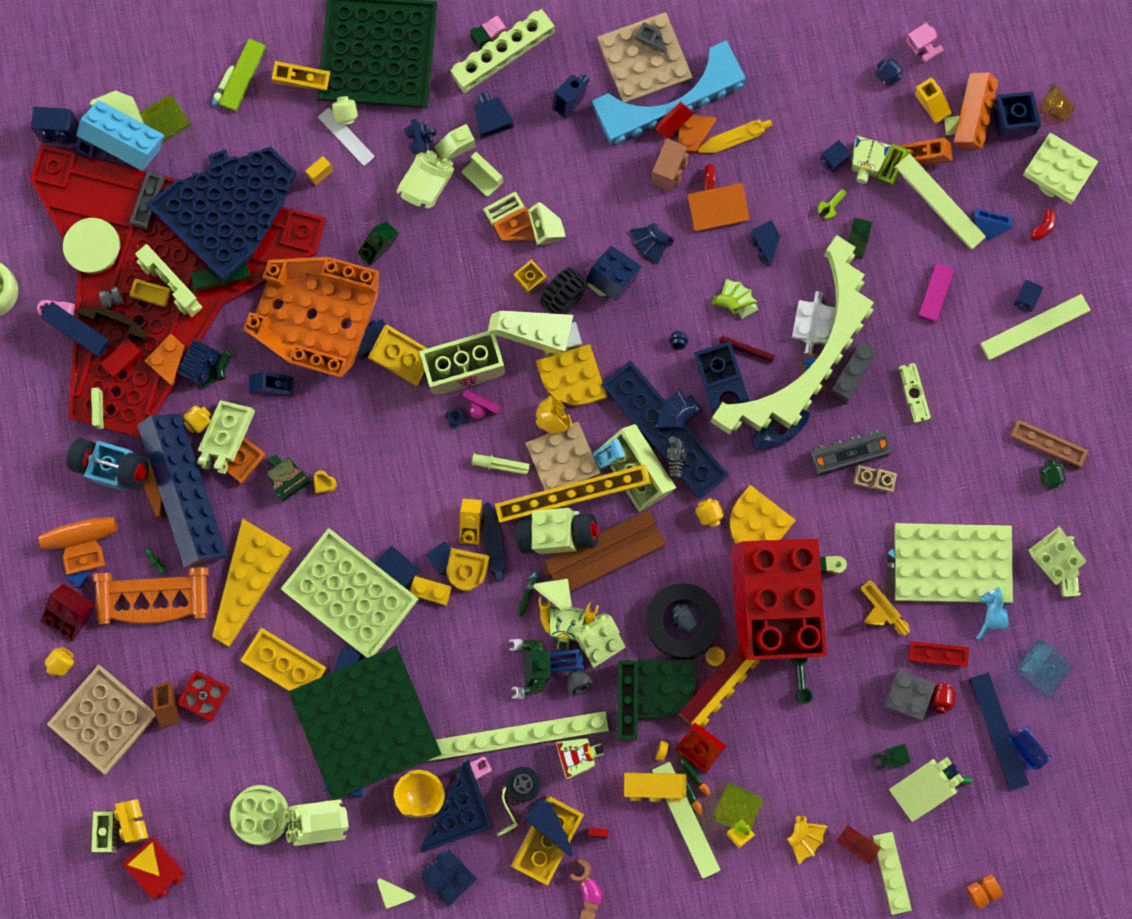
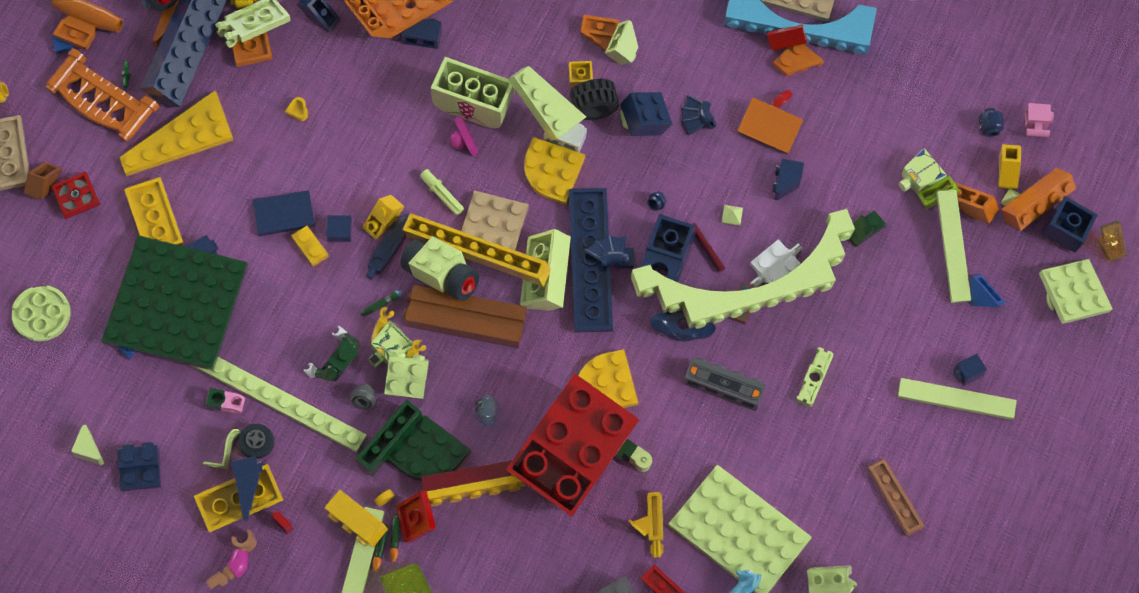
camera: 30 degrees right, 10 degrees down
dark red slope [40,584,94,642] -> none
torso [267,454,312,503] -> none
yellowish green plate [281,528,419,658] -> none
yellowish green brick [284,800,349,846] -> none
yellow tile [368,325,428,386] -> none
yellow cylinder [394,769,445,818] -> none
dark blue tile [420,757,493,853] -> none
dark blue plate [445,407,467,429] -> none
yellow tile [447,548,490,591] -> none
yellowish green tile [483,191,525,226] -> none
yellowish green slope [533,579,572,610] -> none
yellow cylinder [536,396,572,434] -> none
blue tile [550,649,584,673] -> none
torso [556,739,604,780] -> none
medium azure plate [592,439,625,471] -> none
black tyre [646,583,720,659] -> none
nougat brick [651,138,689,192] -> none
dark grey piece [667,436,687,477] -> none
yellow head [695,498,724,528] -> none
yellow piece [698,119,773,153] -> none
yellow tile [706,647,725,667] -> none
lime arm [712,279,757,314] -> none
dark green bar [791,657,813,704] -> none
lime bar [818,189,846,220] -> none
dark blue brick [820,140,851,173] -> none
dark grey brick [830,342,877,404] -> none
tan slope [853,465,897,492] -> none
clear smoke piece [885,549,895,597] -> none
dark pink tile [918,263,954,323] -> none
red arm [1030,209,1055,241] -> none
dark green head [1039,460,1066,489] -> none

